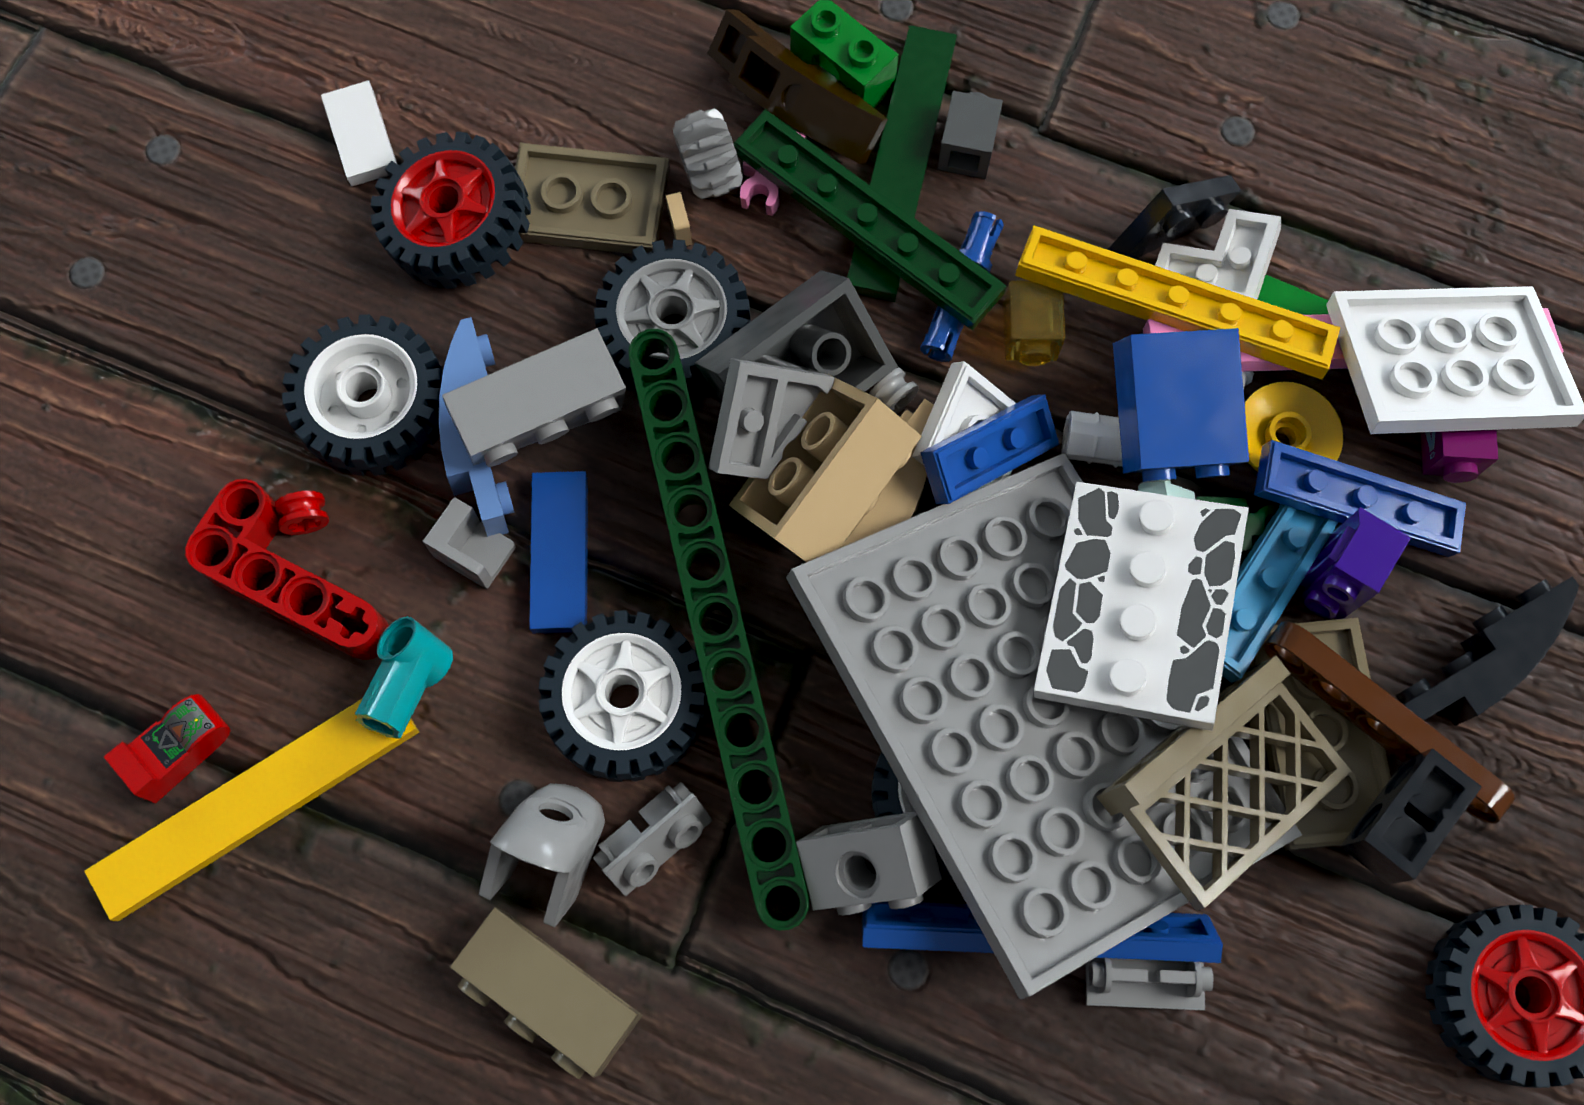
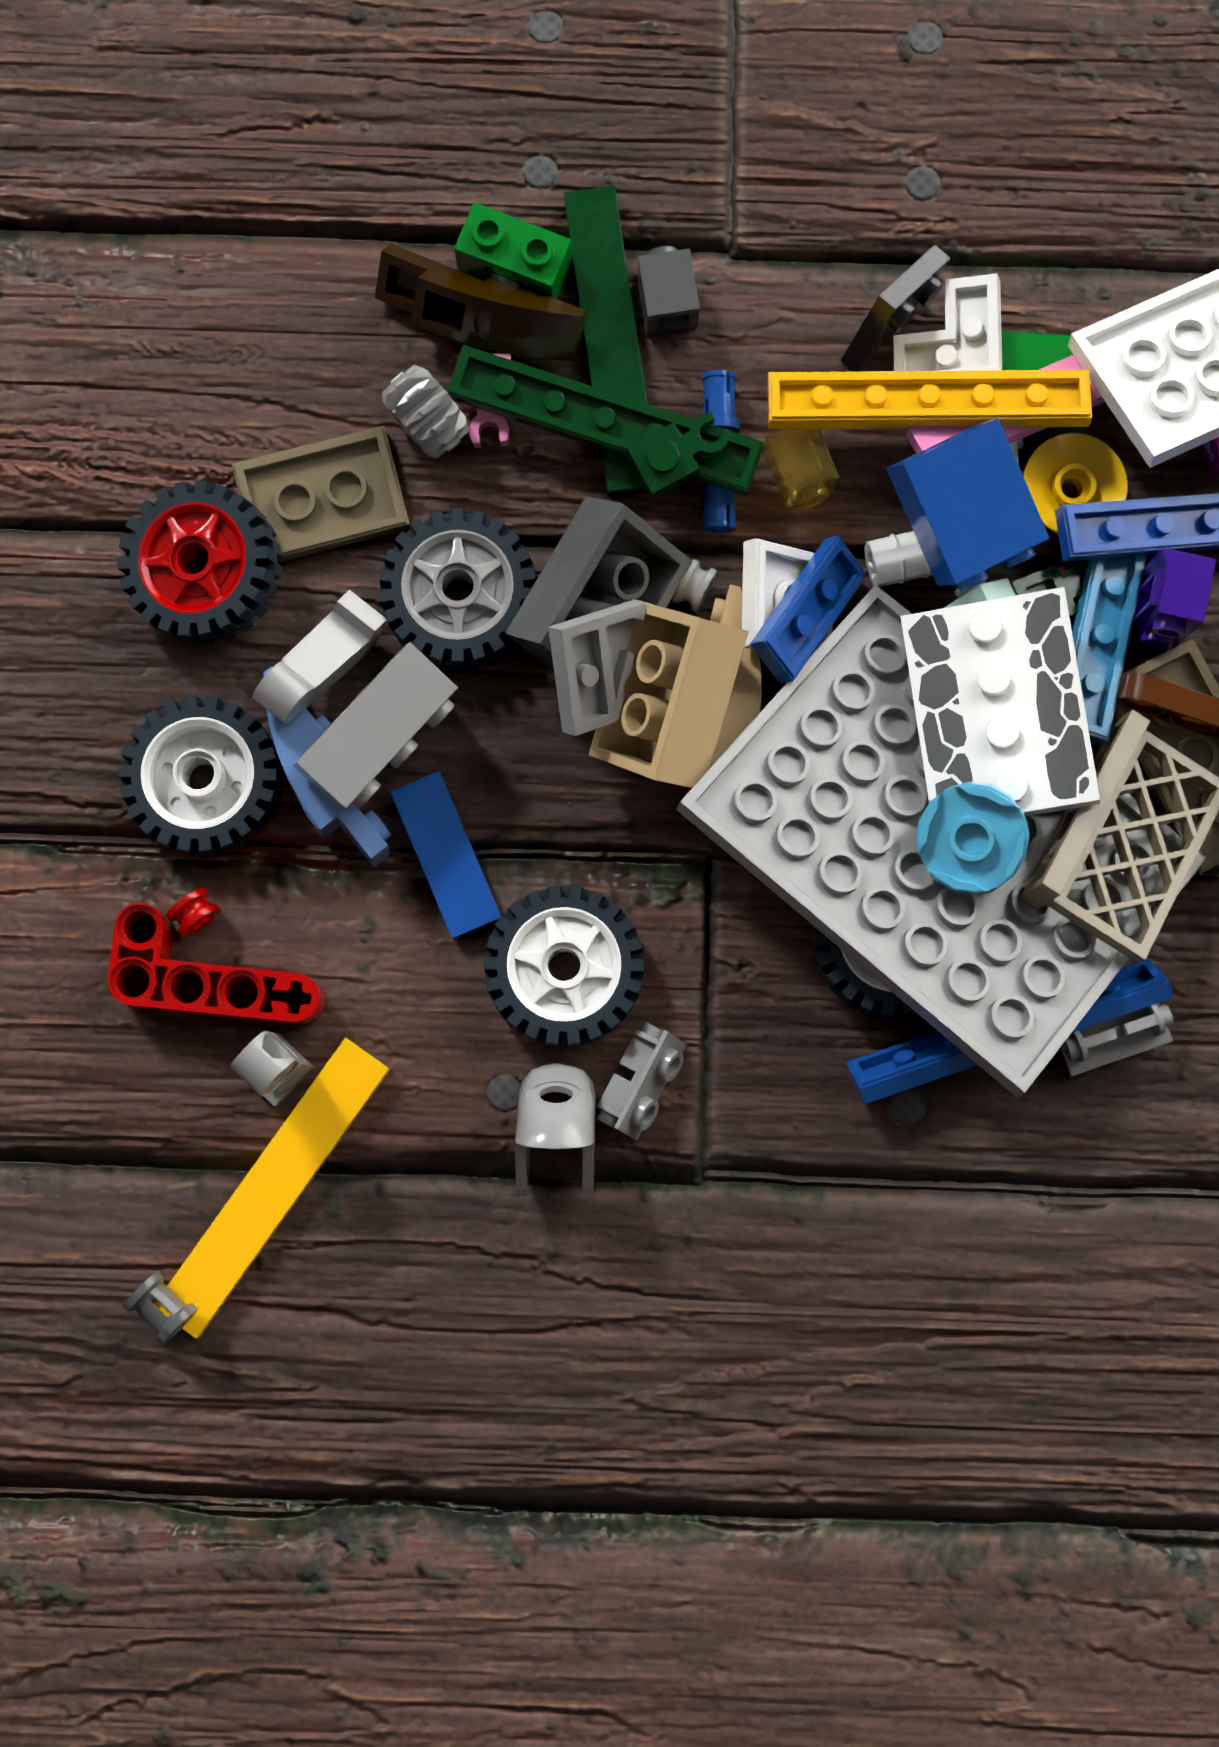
camera: 20 degrees left, 10 degrees up
red leg [104,694,231,804] -> none
white tile [321,80,397,187] -> none
teal piece [355,616,453,739] -> none
light grey panel [423,497,515,589] -> none
dark tan brick [450,907,643,1079] -> none
dark green beam [629,329,809,931] -> none
tan piece [666,192,692,246] -> none
light grey brick [796,812,942,915] -> none
none -> dark grey bush [123,1270,198,1345]
none -> light grey leg [230,1031,315,1106]
none -> leg [252,590,387,724]
none -> dark green plate [627,413,728,499]
none -> medium azure tile [916,781,1030,894]

